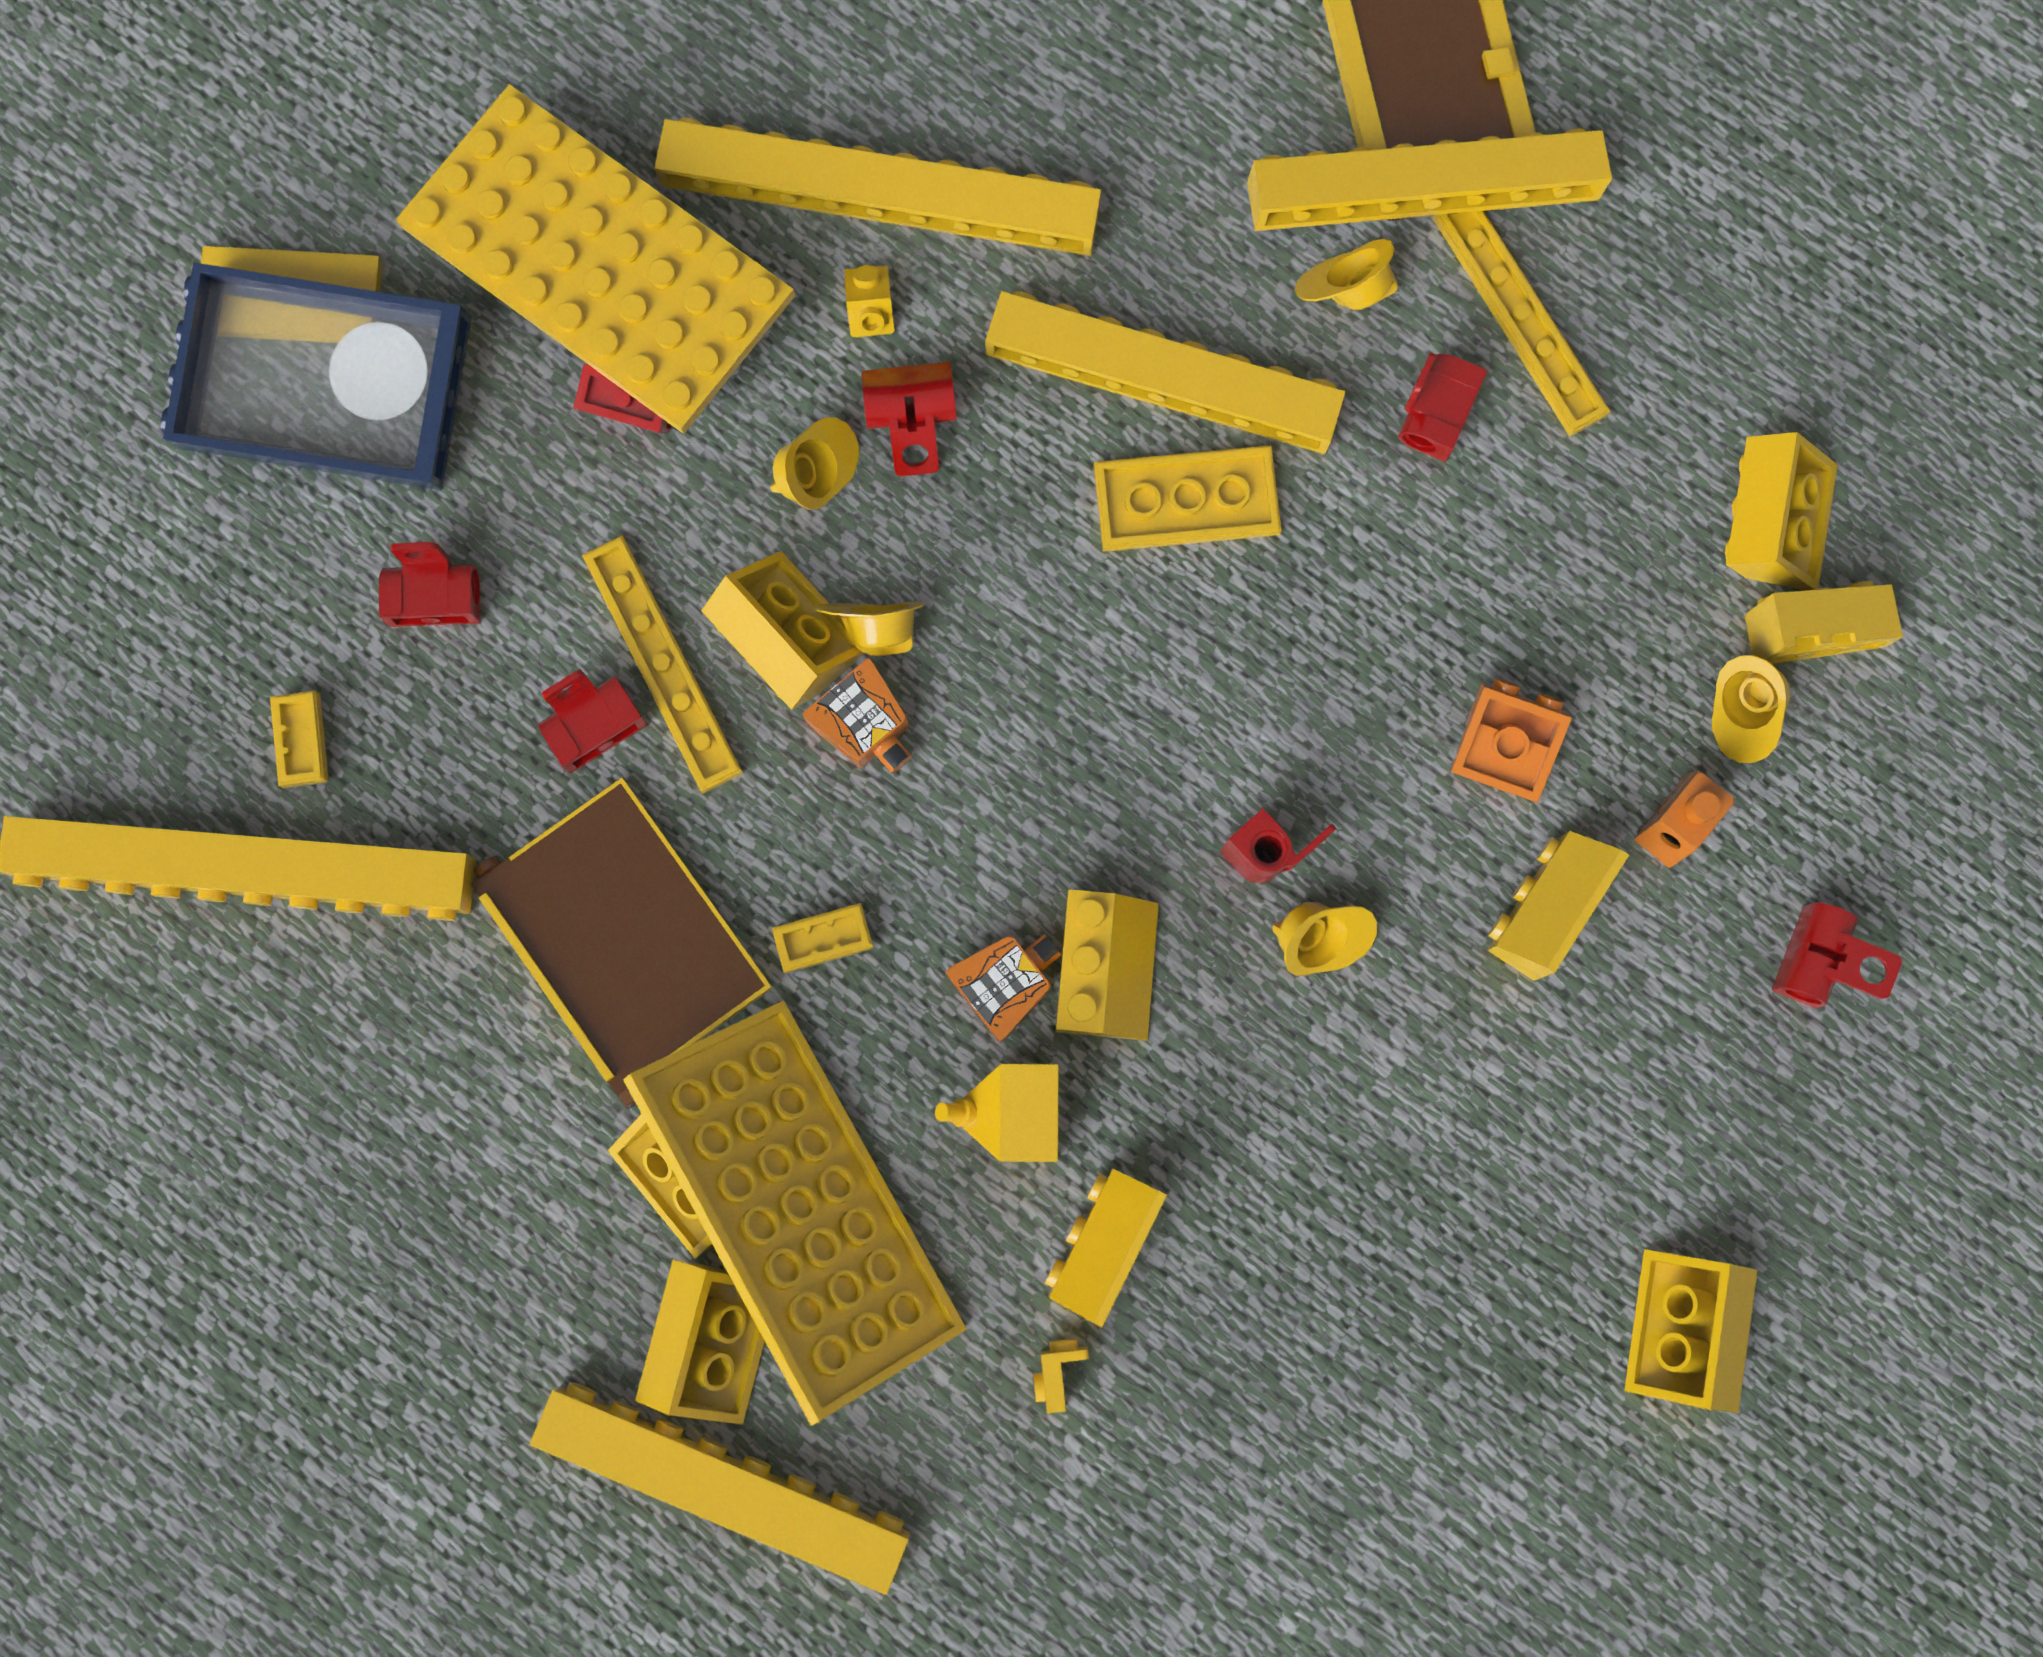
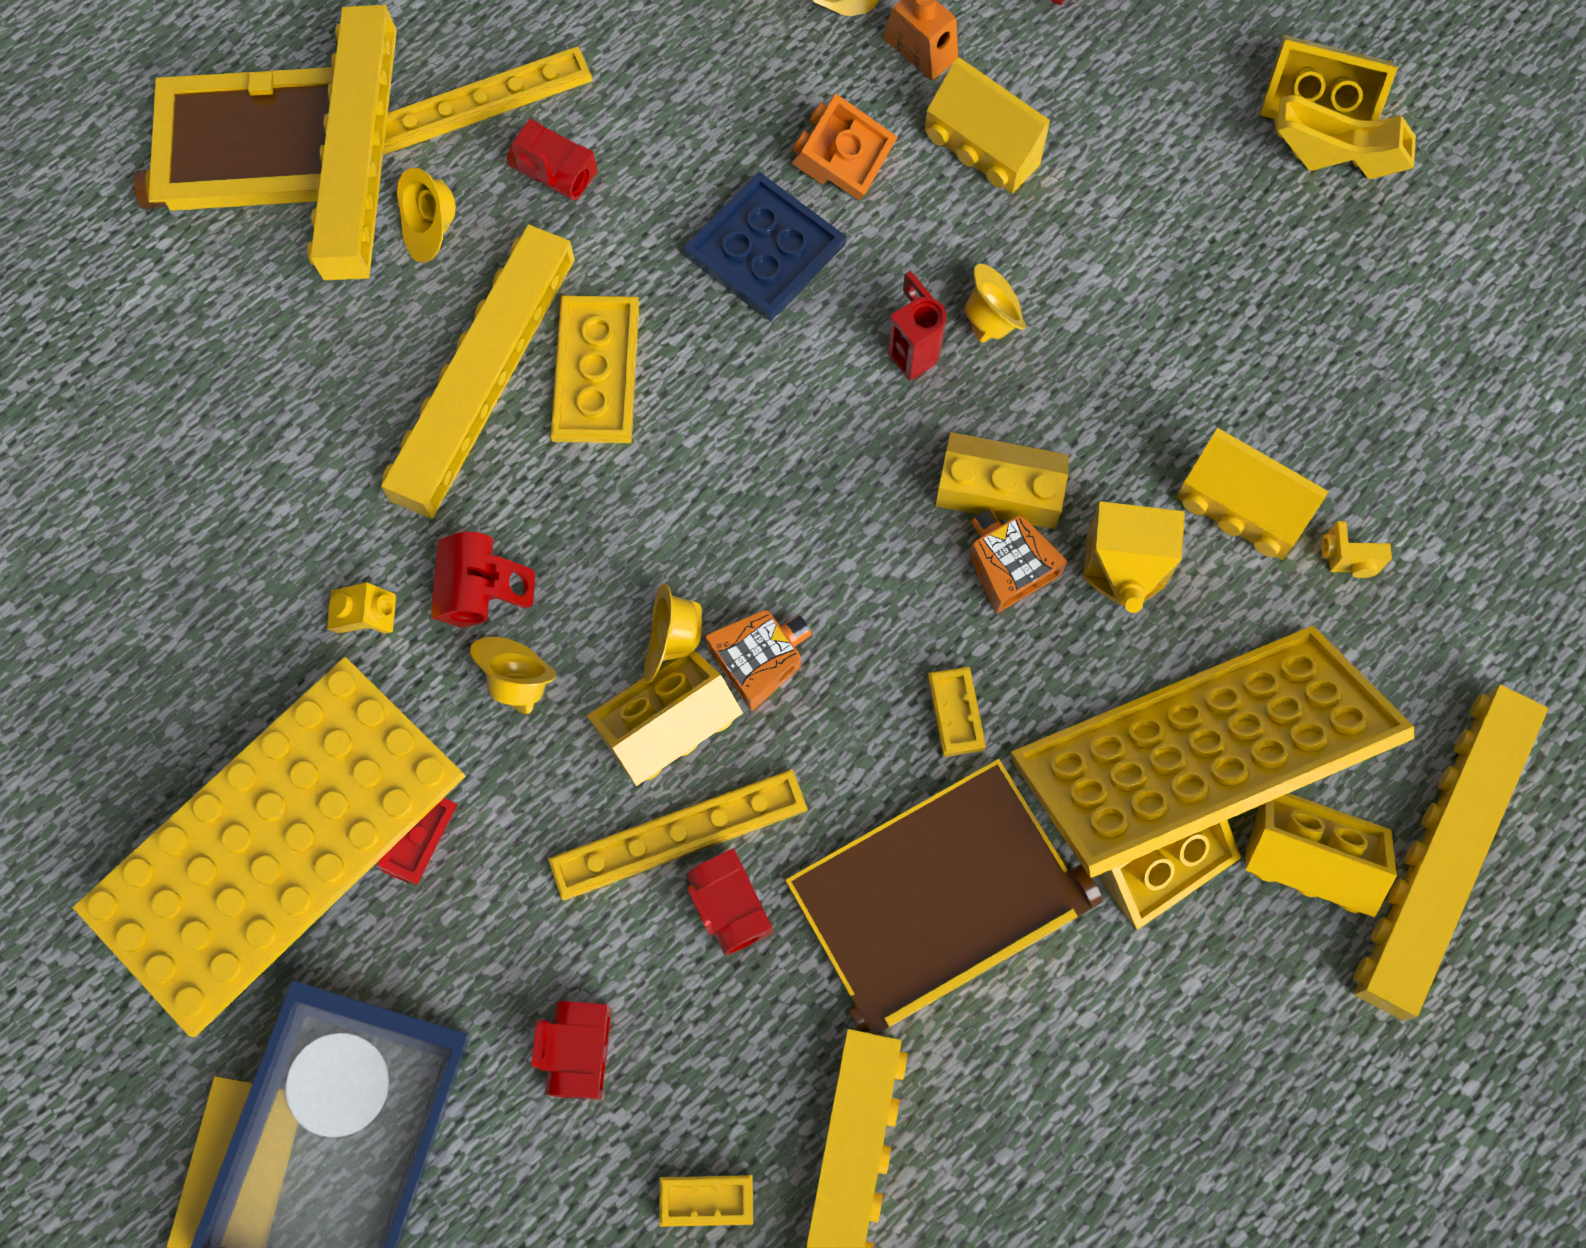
camera: 80 degrees left, 10 degrees down
yellow brick [655,118,1101,256] -> none
none -> dark blue plate [683,172,846,322]
none -> yellow arch [1275,95,1416,179]

